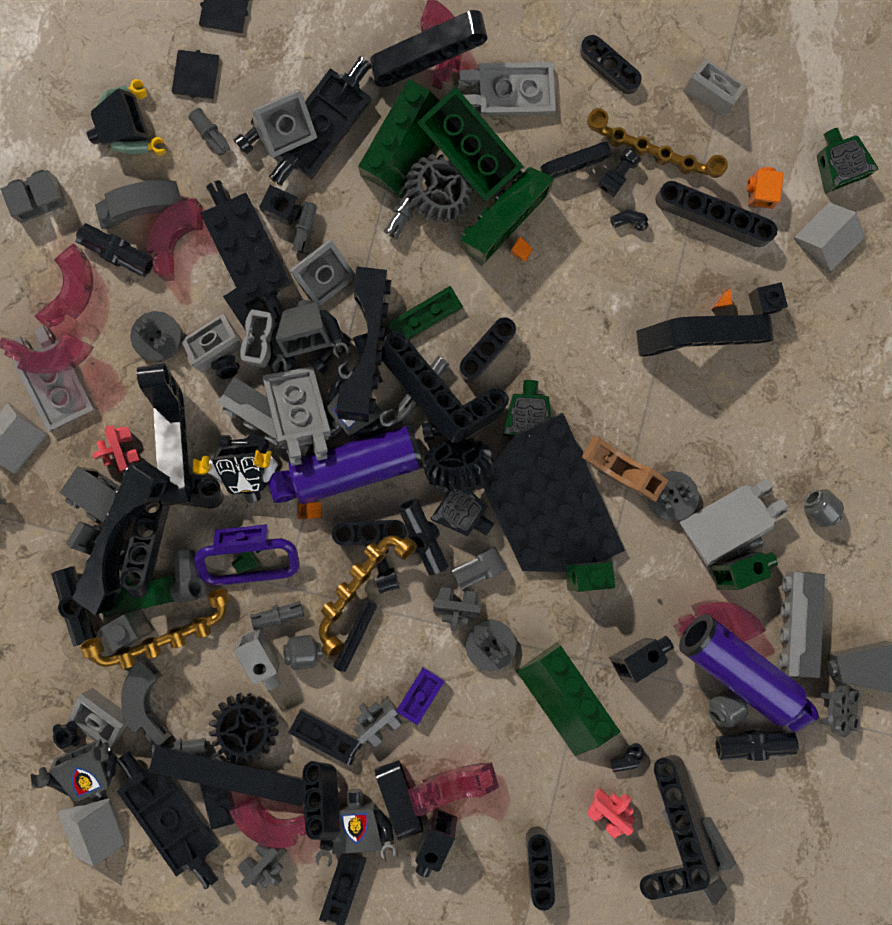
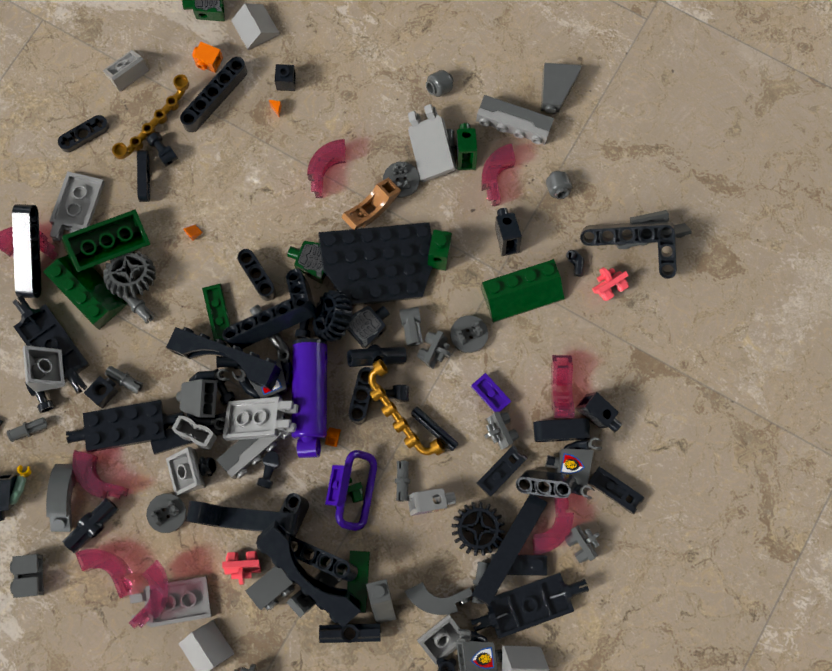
camera: 70 degrees left, 10 degrees down
pearl gold bar [80,588,230,669] -> none
dark grey piece [170,550,205,603] -> none
torso [193,442,277,503] -> none
dark grey head [283,635,322,671] -> none
light grey slope [290,239,356,306] -> none
dark green slope [460,167,554,266] -> none
black beam [526,827,555,911] -> none
black arm [610,209,648,231] -> none
black beam [636,314,774,357] -> none
dark purple piece [679,614,819,732] -> none
black piece [715,730,799,761] -> none
dark grey plate [821,684,861,737] -> none
none -> clear pink arch [307,139,346,198]

